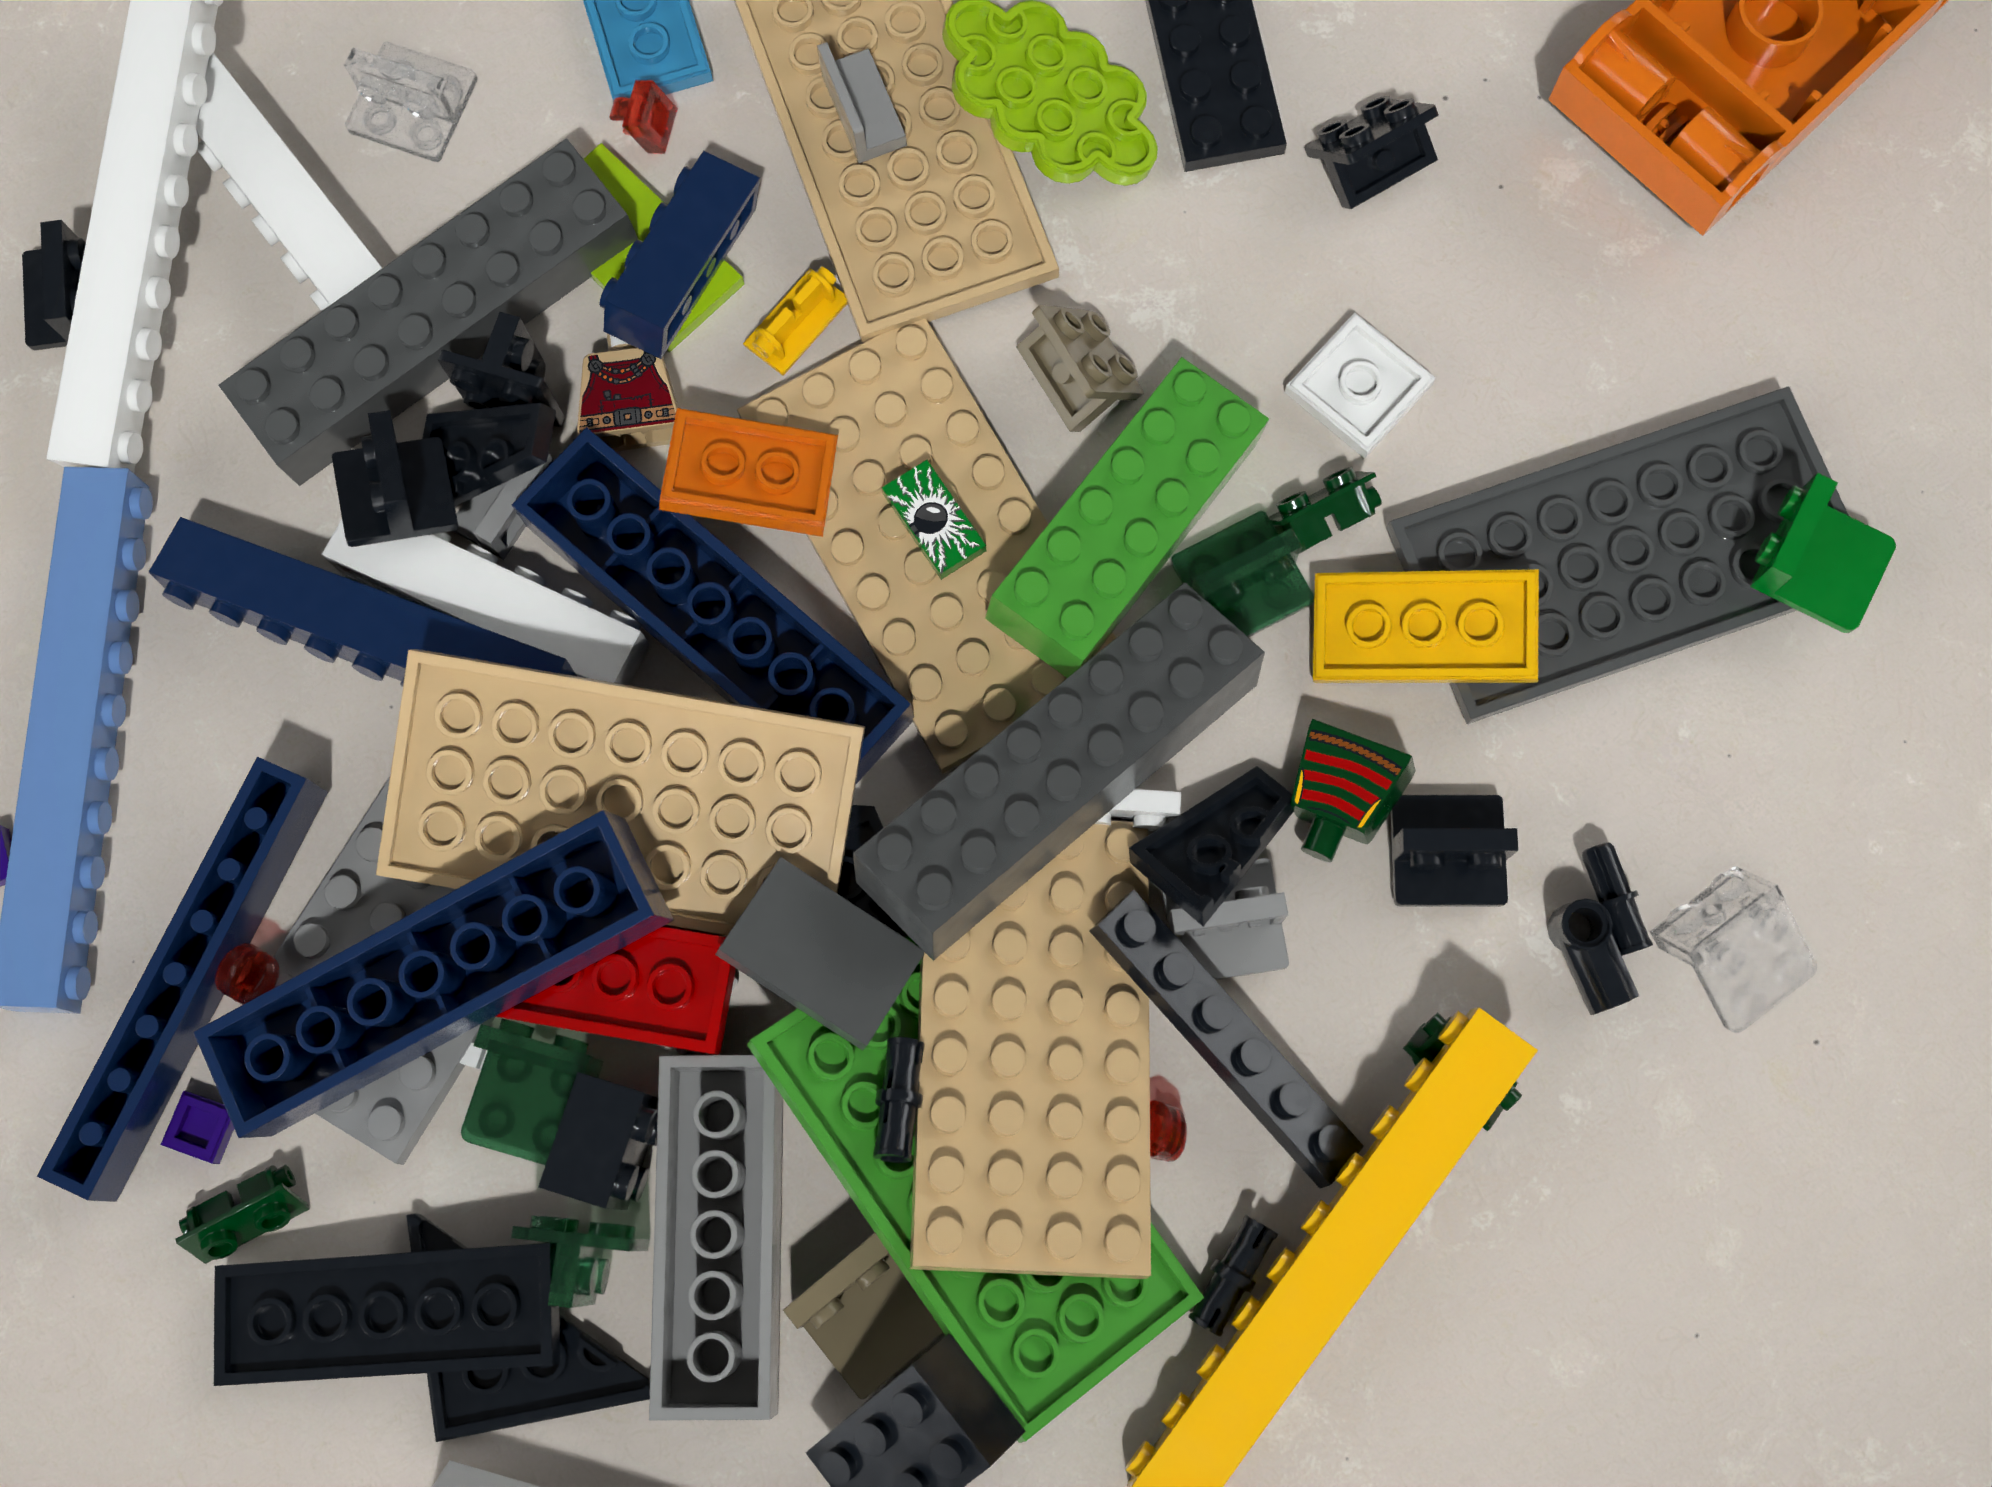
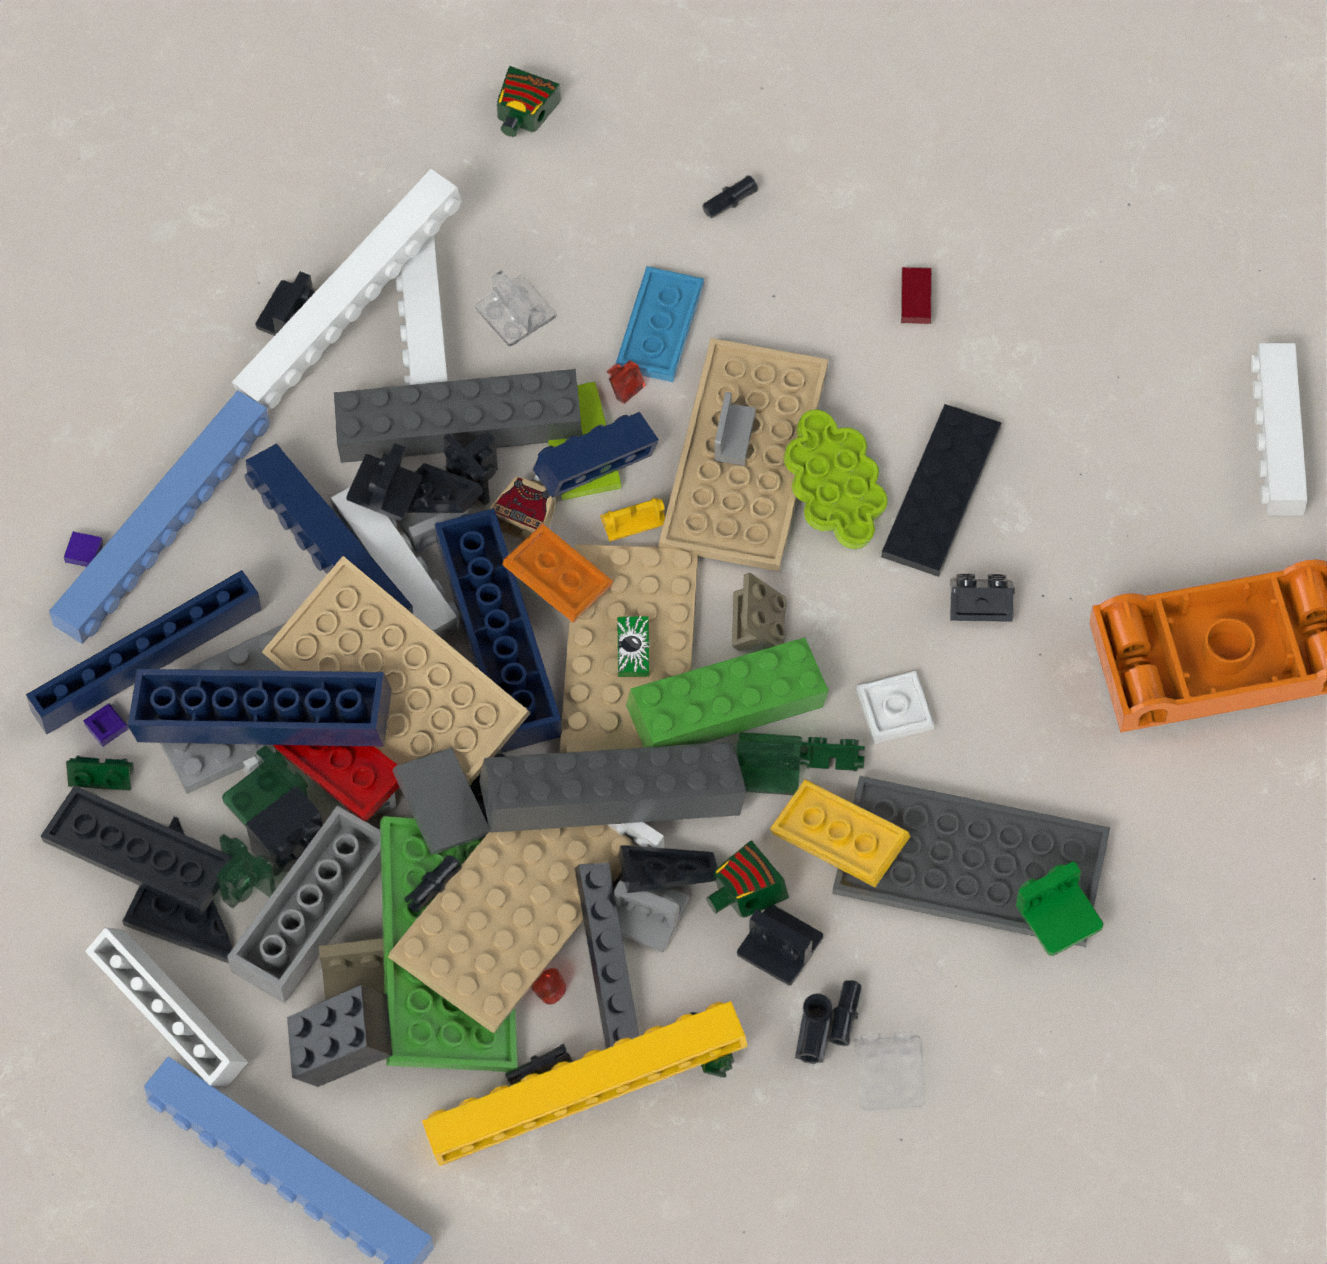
camera: 30 degrees right, 15 degrees down
clear red tile [215,943,279,1005] -> none

